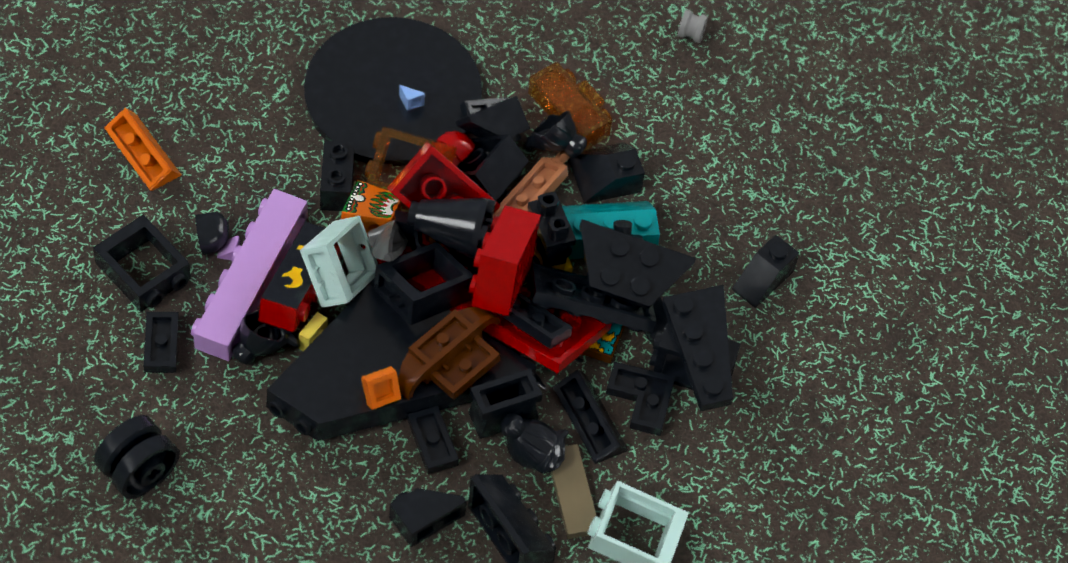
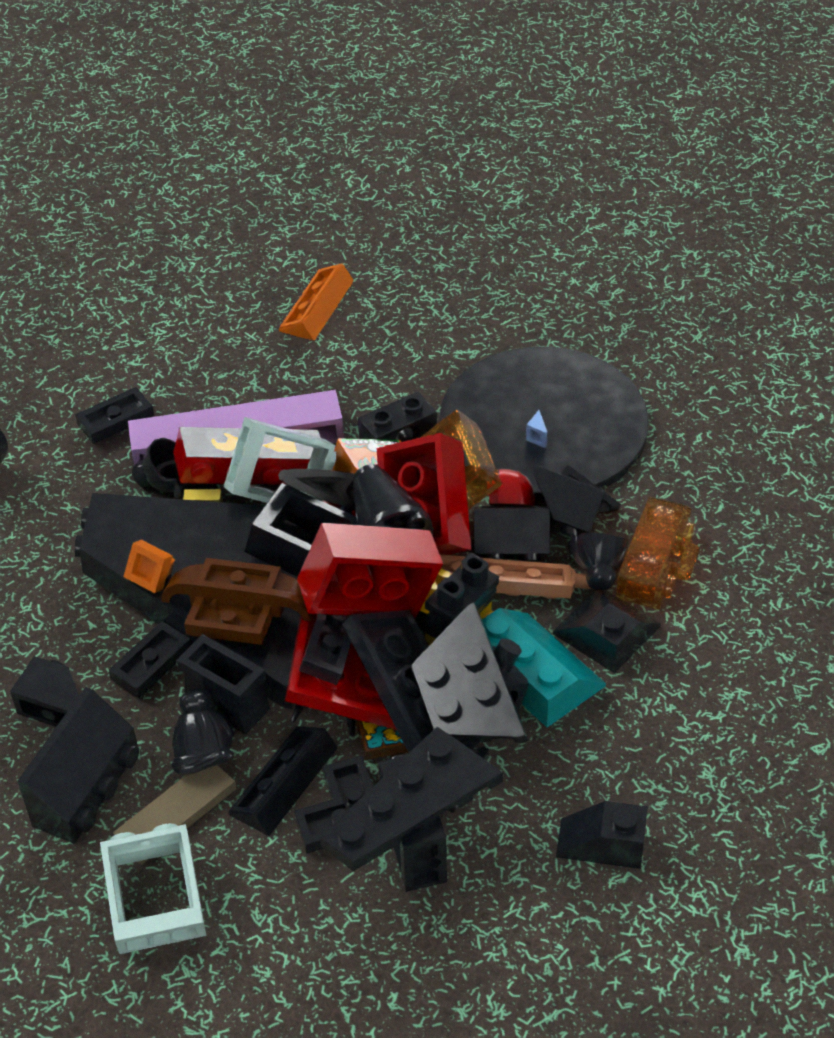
camera: 65 degrees right, 10 degrees down
black window [93,214,191,312] -> none
black piece [195,212,229,255] -> none

